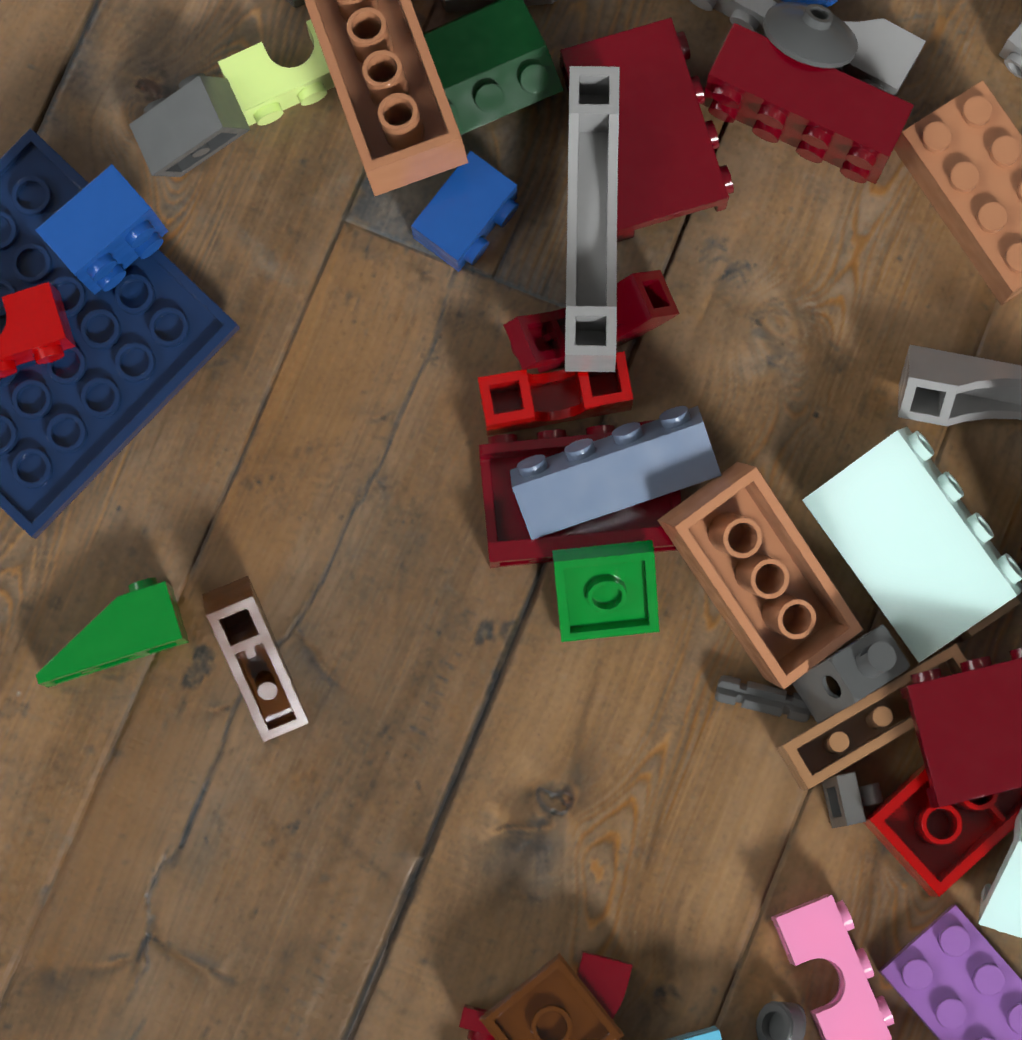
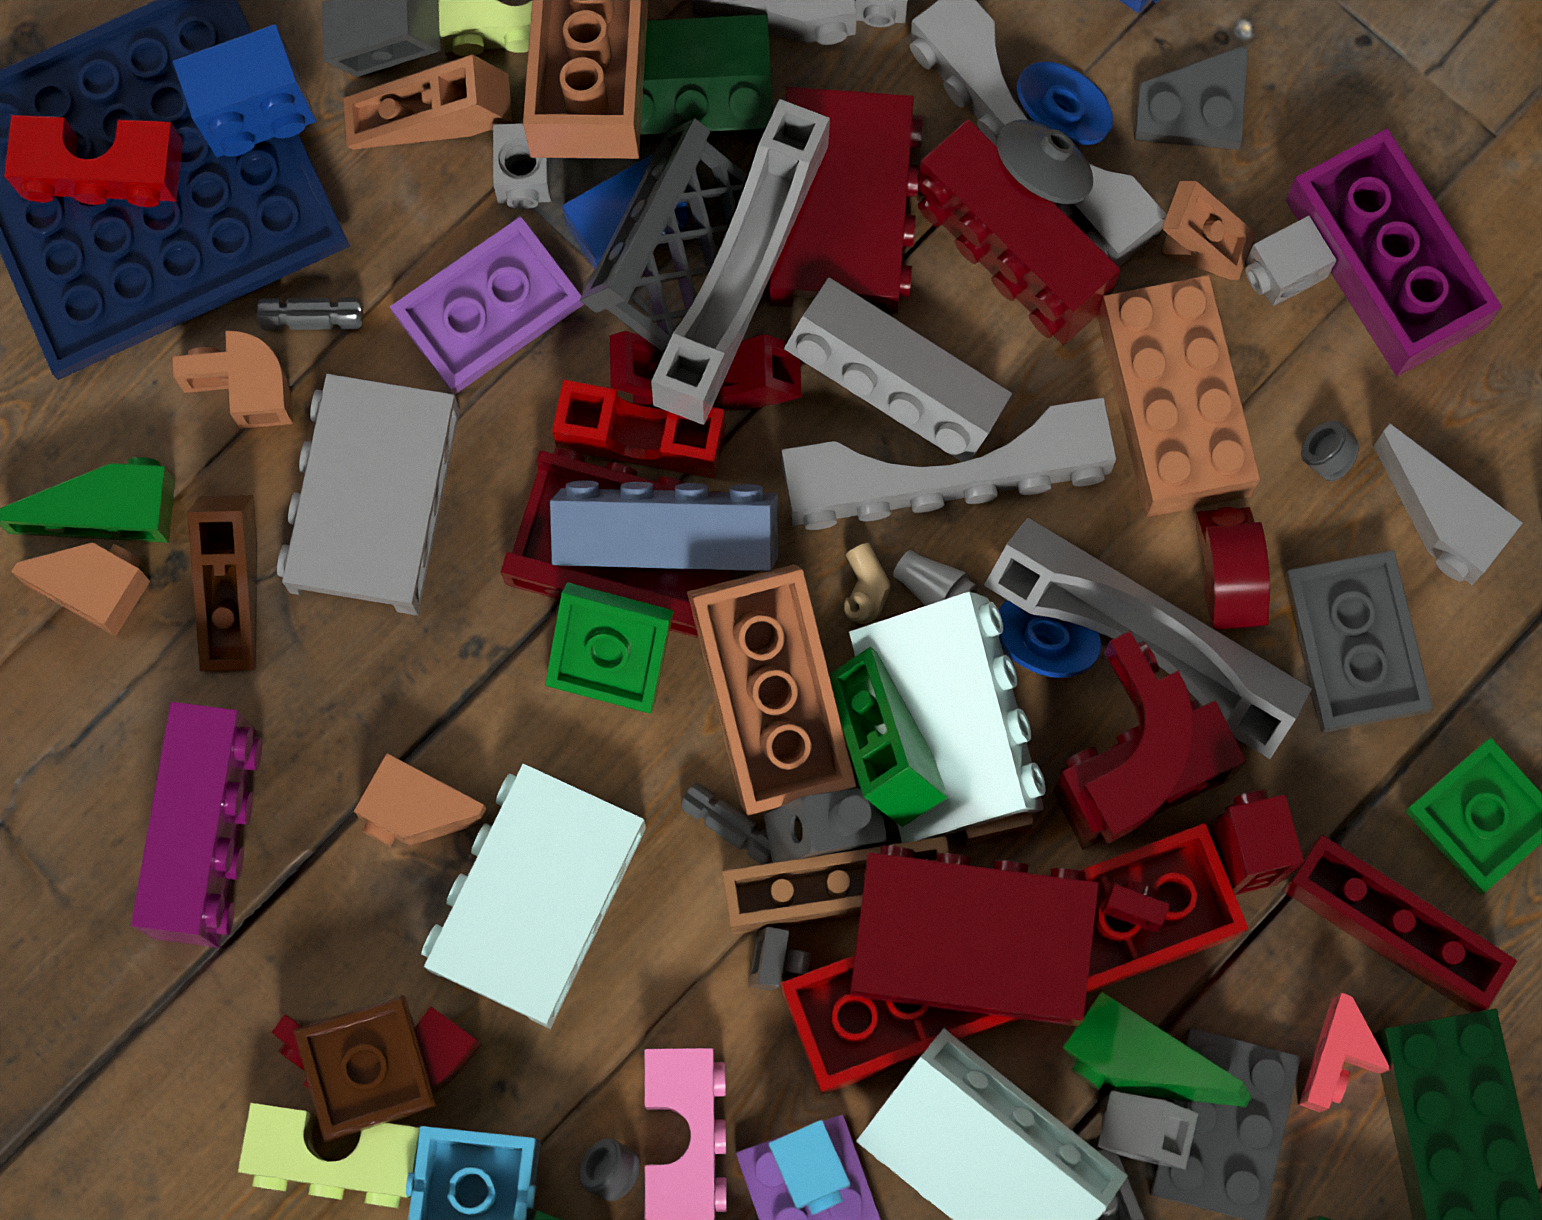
camera: 20 degrees right, 5 degrees down
none -> nougat slope [11,542,150,636]
none -> magenta brick [131,702,262,948]
none -> nougat brick [172,331,293,429]
none -> dark grey axle [257,297,363,330]
none -> light grey panel [277,374,460,616]
none -> nougat slope [343,54,513,150]
none -> nougat slope [354,753,490,847]
none -> medium lavender plate [390,216,584,395]
none -> light aqua panel [422,764,647,1029]
none -> light grey brick [493,124,551,209]
none -> dark grey fence [580,118,748,353]
none -> medium azure brick [769,1120,850,1215]
none -> light grey arch [782,397,1116,530]
none -> light grey brick [784,277,1013,462]
none -> green slope [829,647,948,827]
none -> tan arm [844,543,891,624]
none -> light grey cone [893,550,978,606]
none -> blue dish [999,600,1101,678]
none -> nougat slope [1162,181,1256,280]

